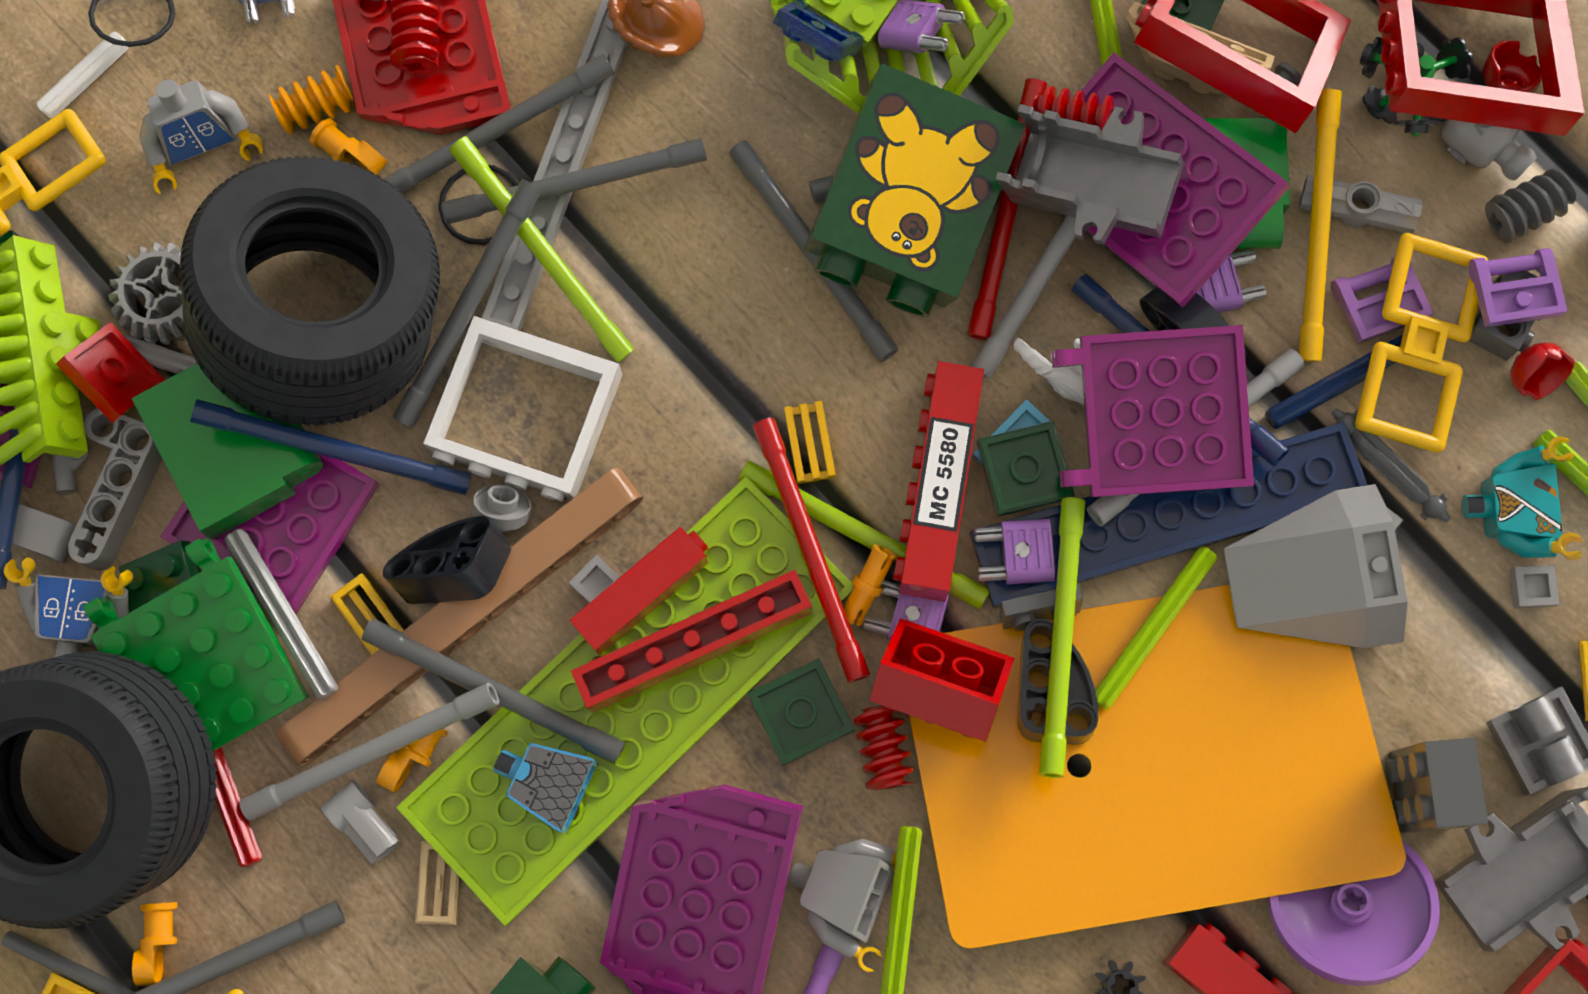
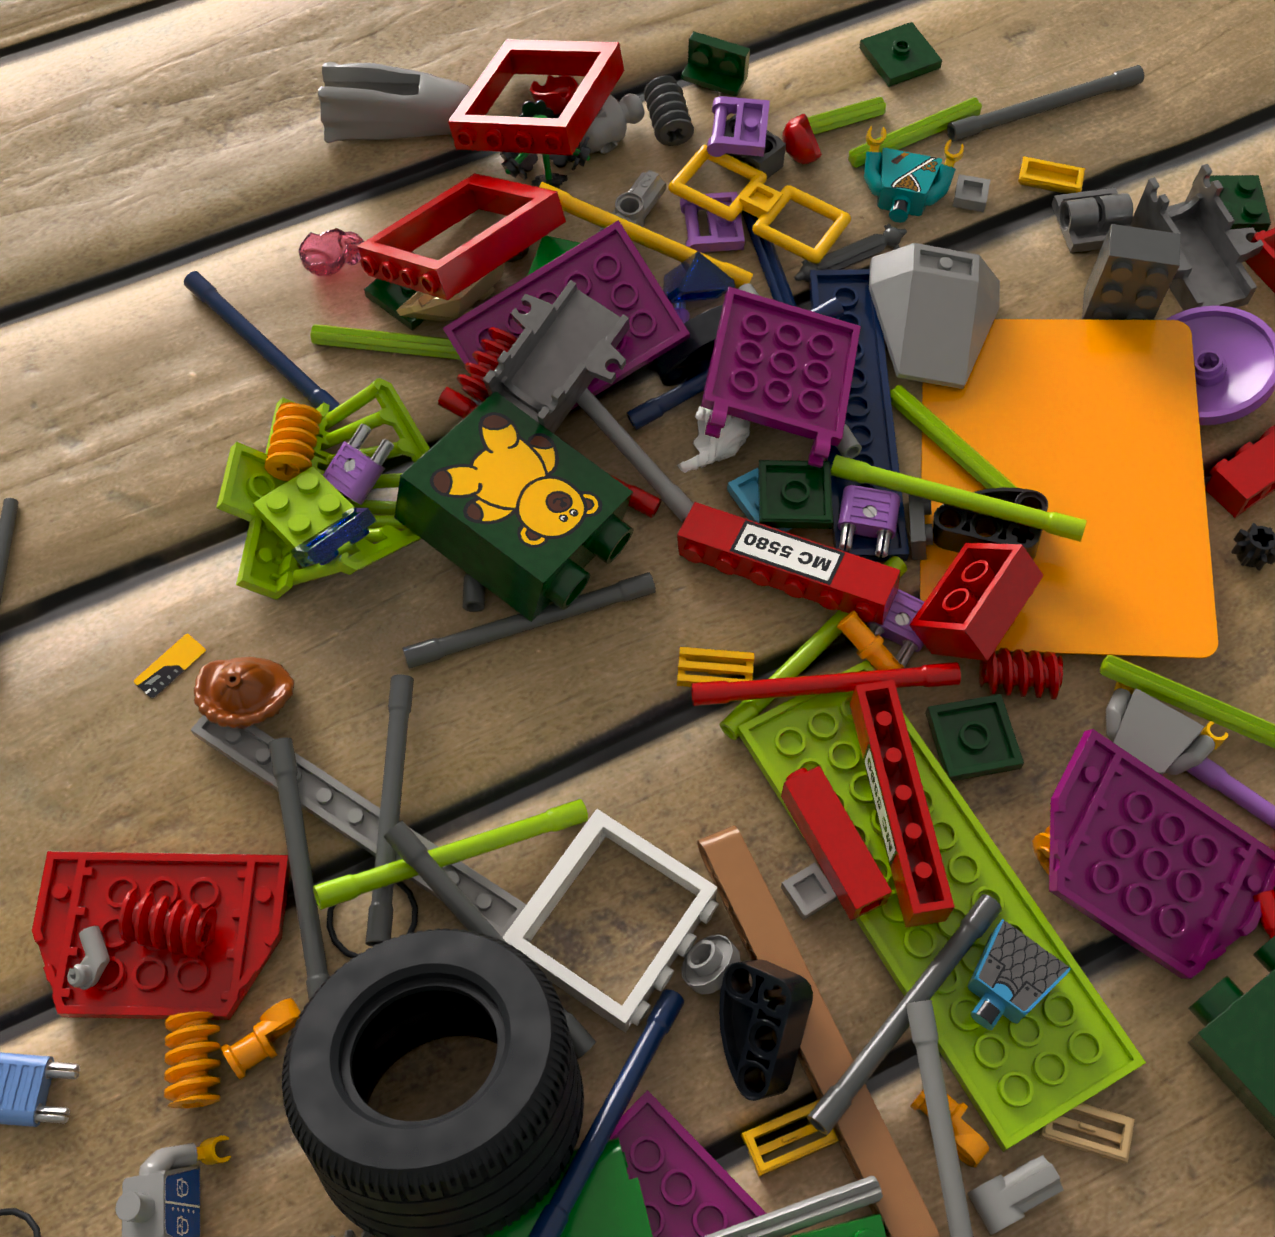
camera: 80 degrees left, 15 degrees down
none -> clear blue slope [663,251,736,303]

